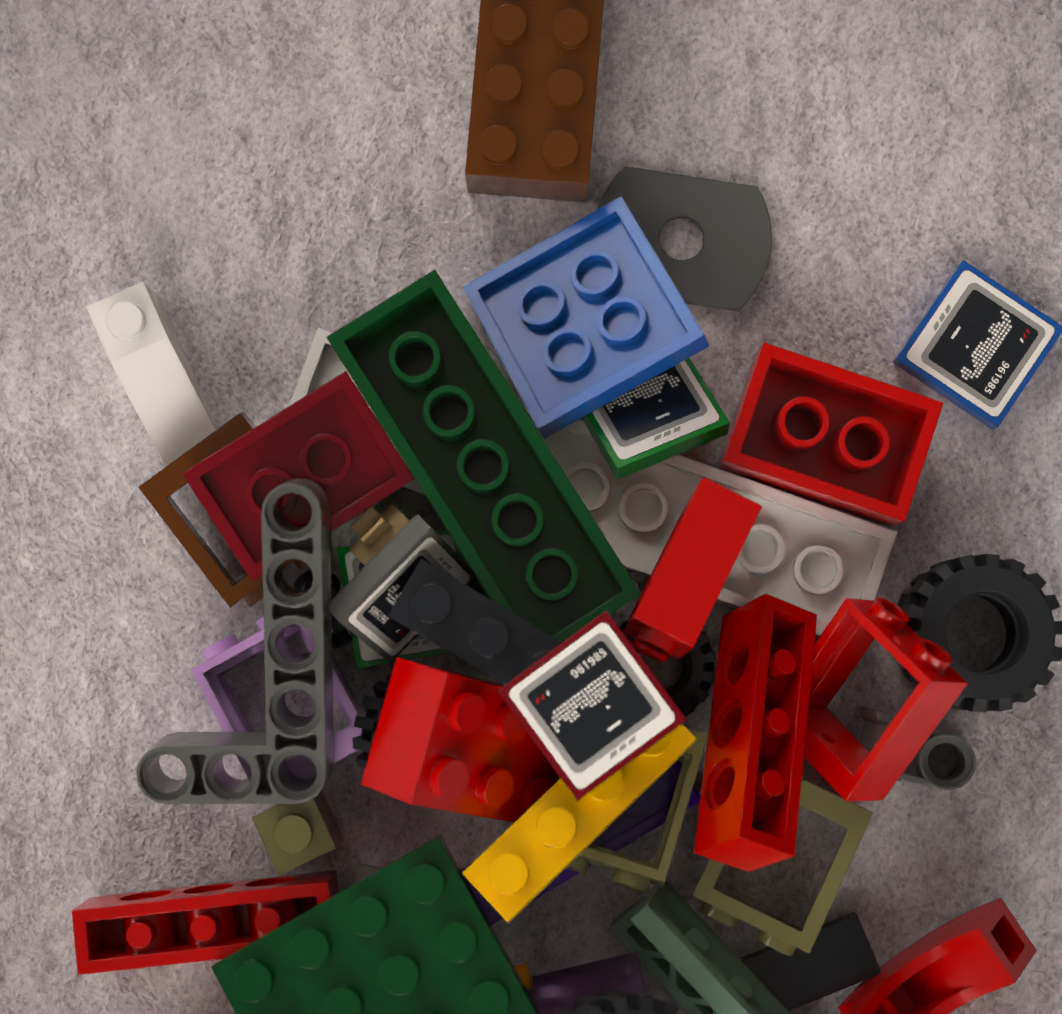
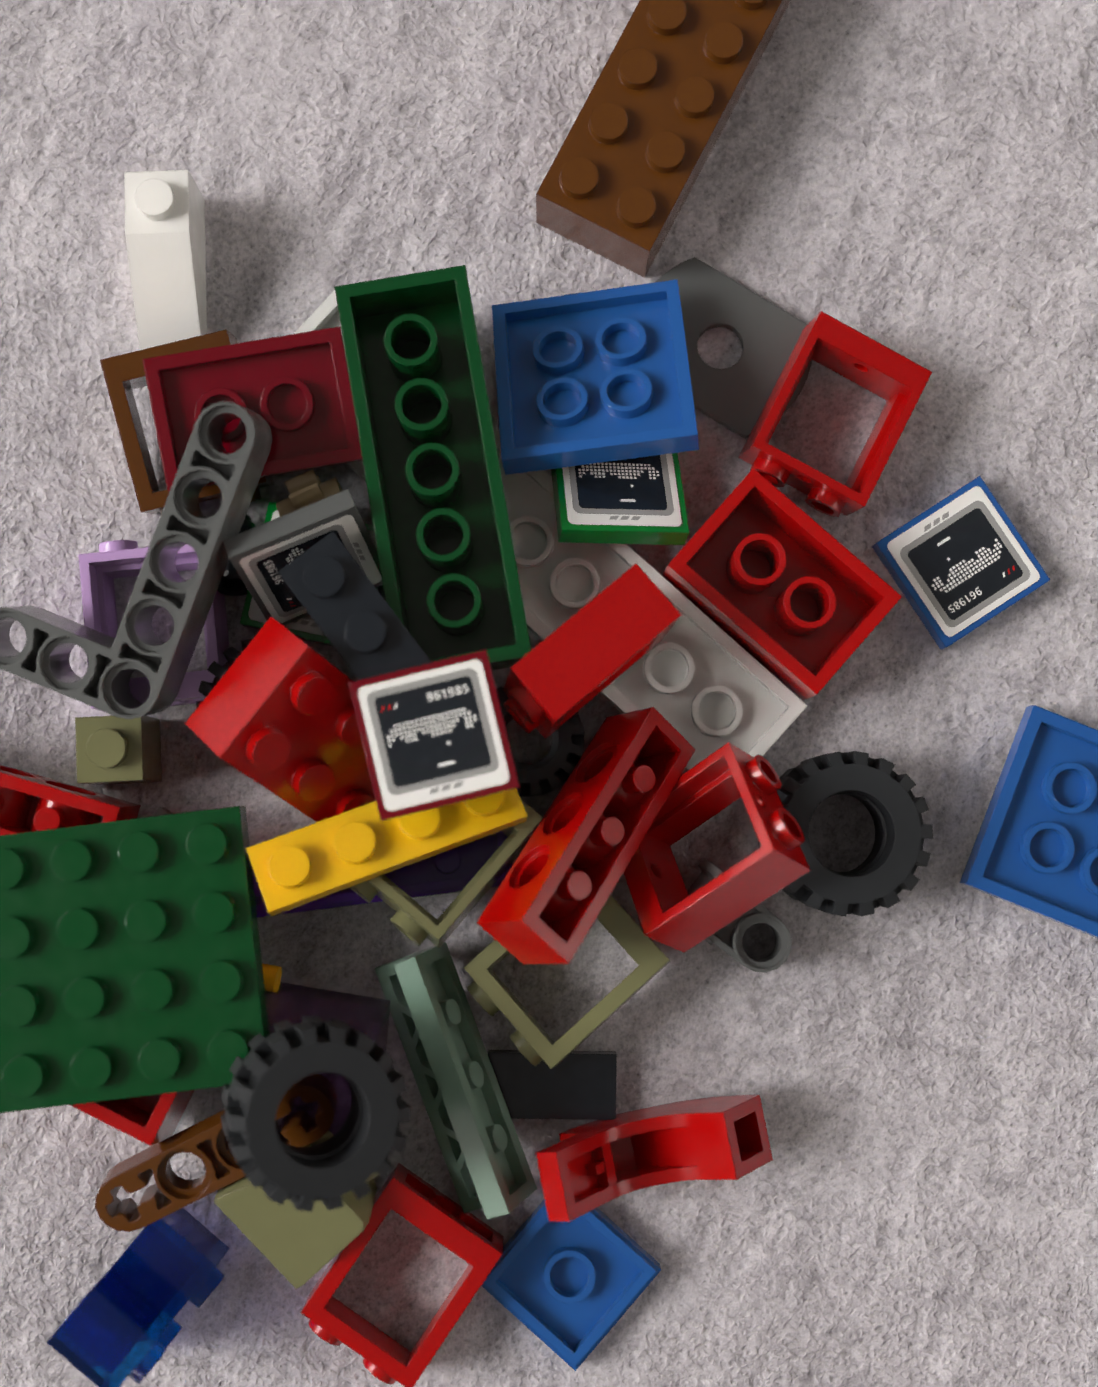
camera: 15 degrees right, 0 degrees up
none -> red window [738,311,932,517]

